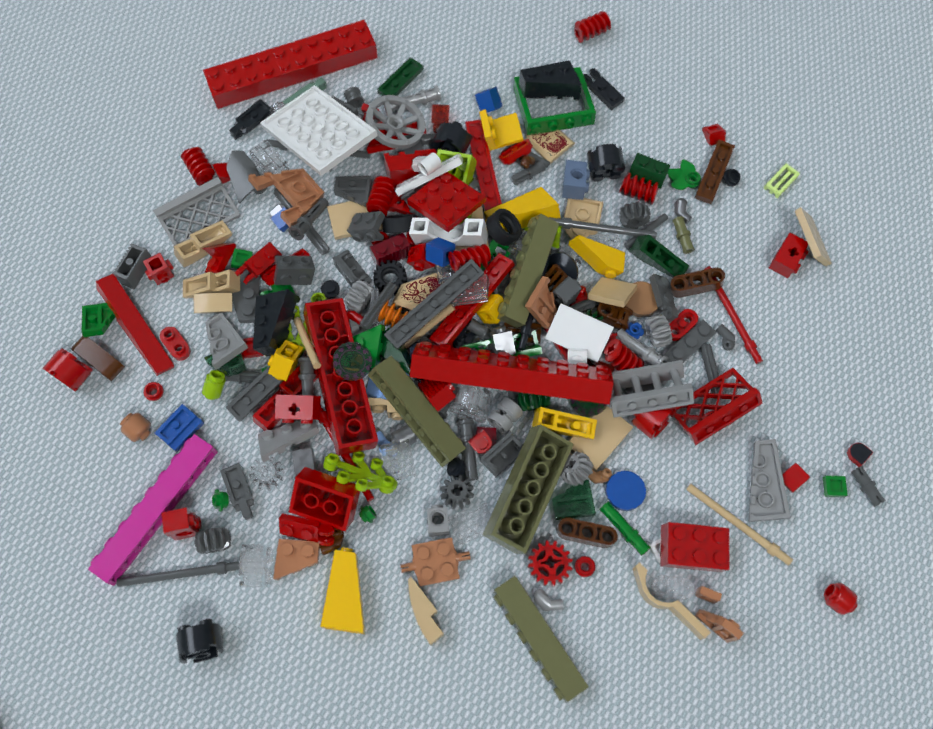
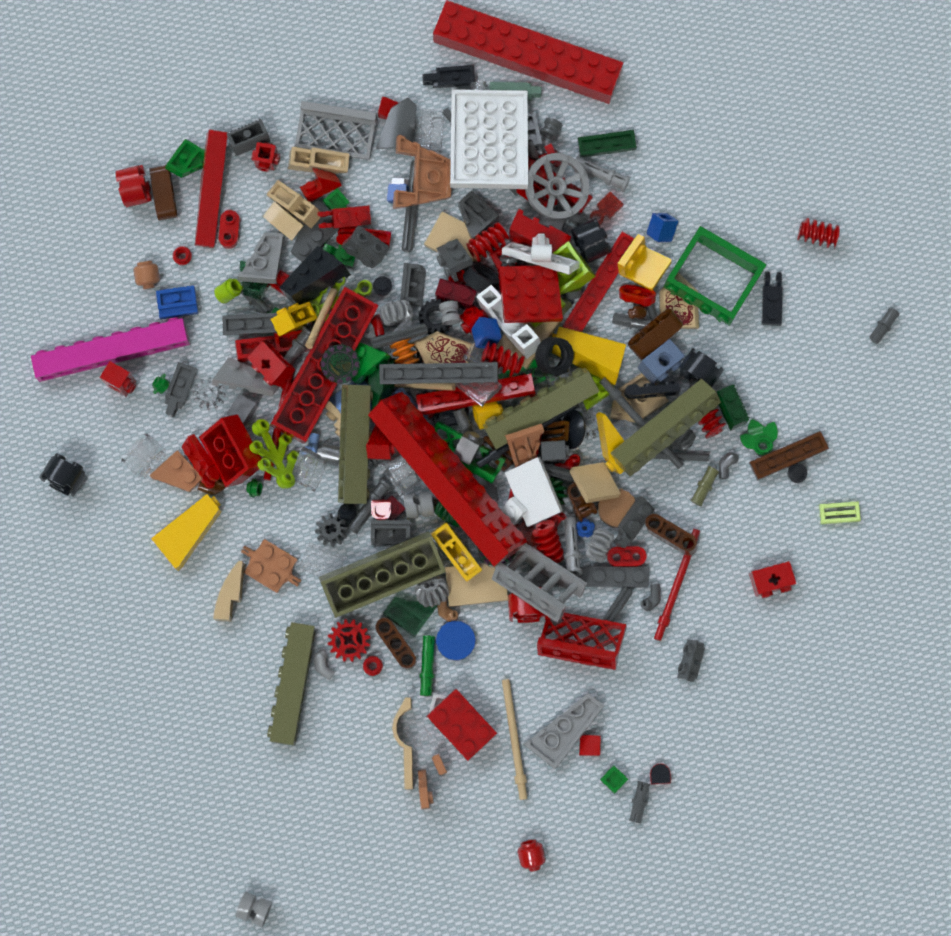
camera: 45 degrees right, 10 degrees up
dark grey bar [116,561,244,587] -> none
red piece [181,147,215,186] -> none
dark grey gear [194,527,231,554] -> none
dark grey pin [289,198,329,240] -> none
light grey brick [427,505,449,537] -> none
black wedge [519,60,581,100] -> none
dark green slope [629,234,689,278] -> none
red slope [702,124,726,146] -> none
tan tile [795,208,832,266] -> none
none -> light grey wheel [439,301,461,325]
none -> olive brick [611,379,721,477]
none -> black hinge [624,381,680,399]
none -> reddish brown beam [628,309,683,360]
none -> dark grey hinge [677,640,705,682]
none -> dark grey axle [869,308,900,344]

